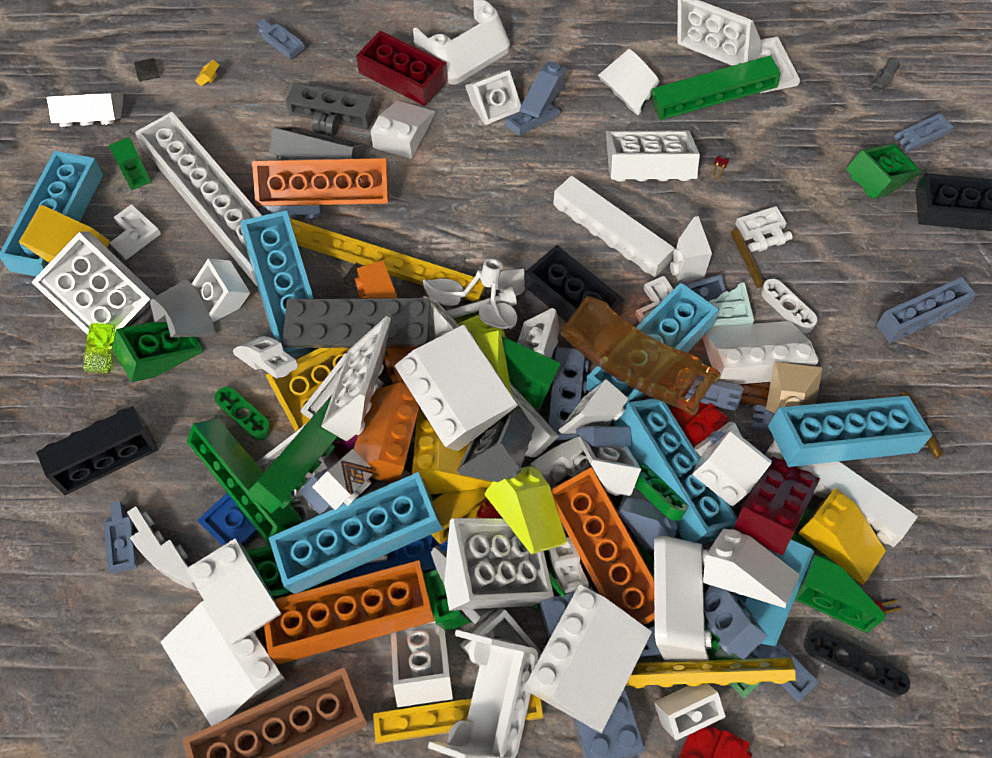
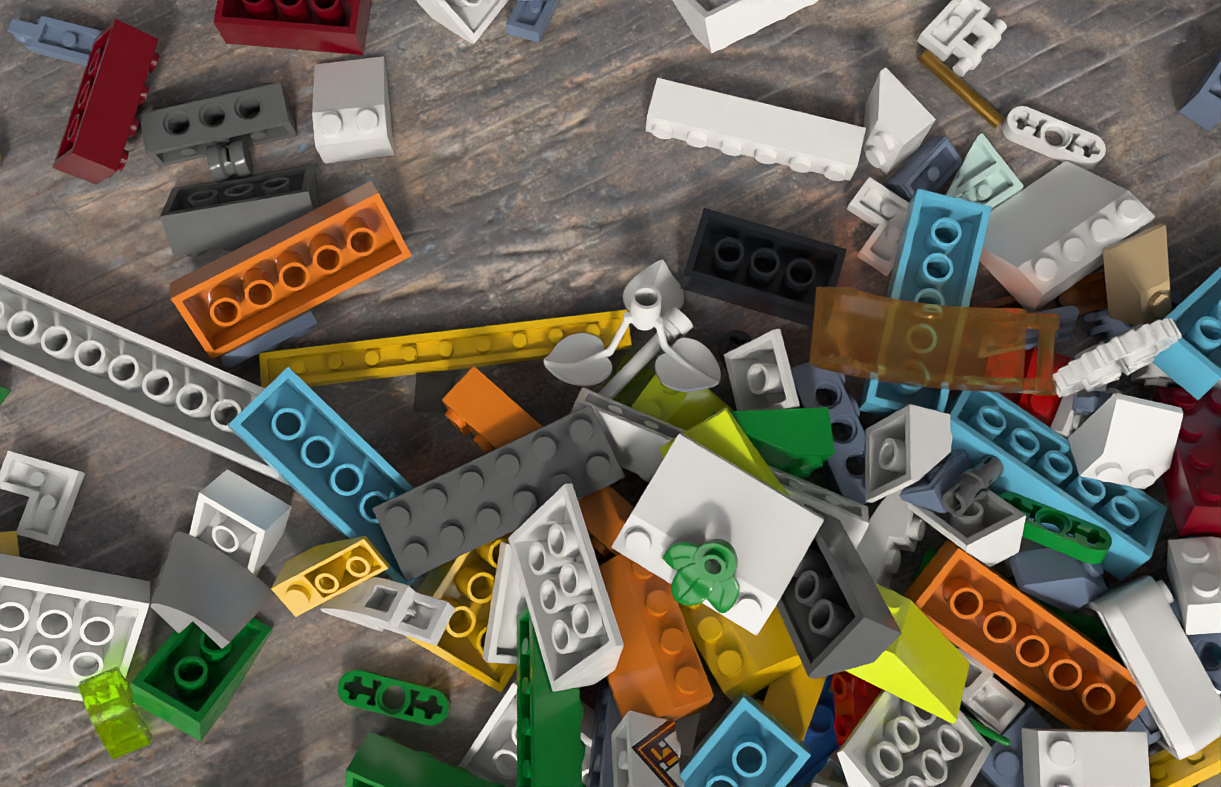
camera: 30 degrees left, 15 degrees up
none -> dark red brick [53,19,159,185]
none -> yellow slope [271,536,389,617]
none -> plate [662,539,740,614]
none -> dark grey pin [942,455,1004,515]
none -> white gear [1049,318,1182,397]

